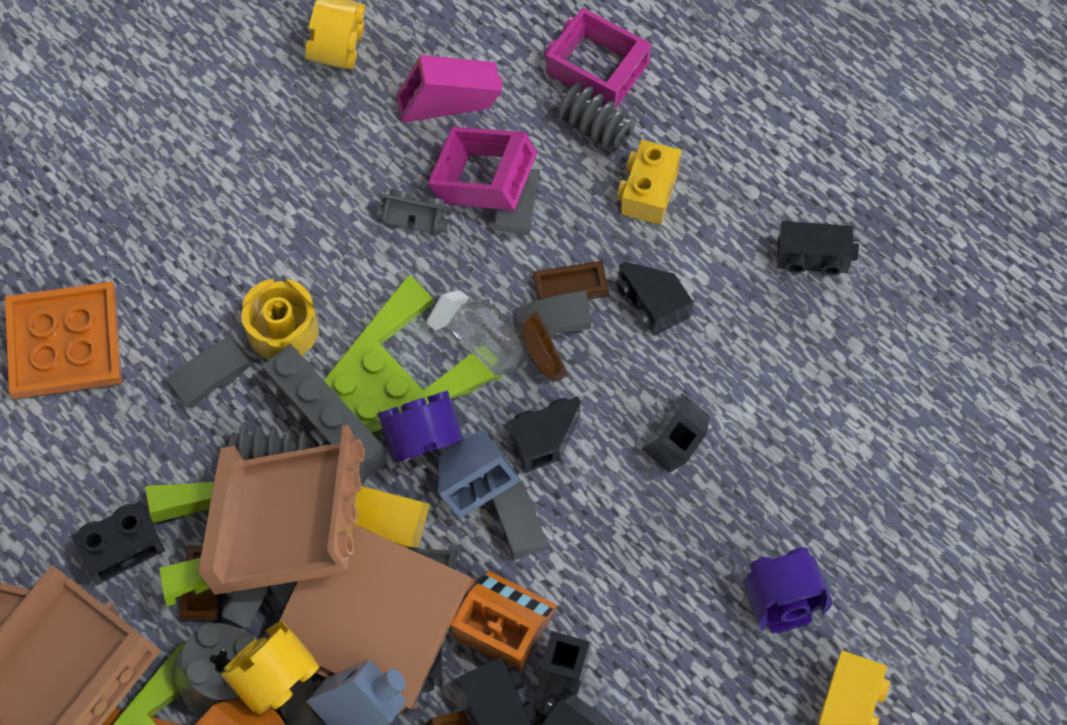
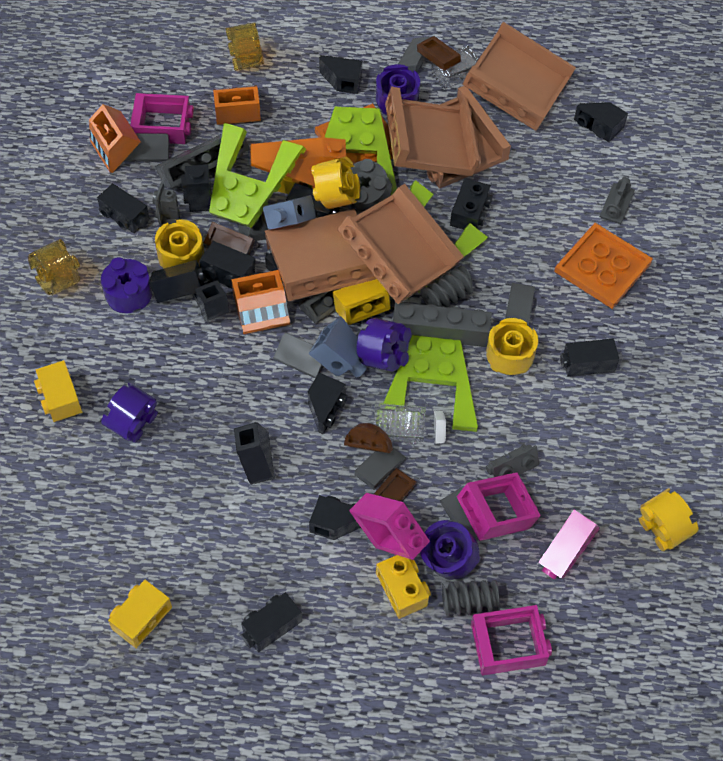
camera: 135 degrees right, 5 degrees down
none -> yellow brick [108,580,172,648]
none -> dark pink window [349,493,430,560]
none -> dark purple brick [420,520,480,580]
none -> black brick [560,338,619,377]

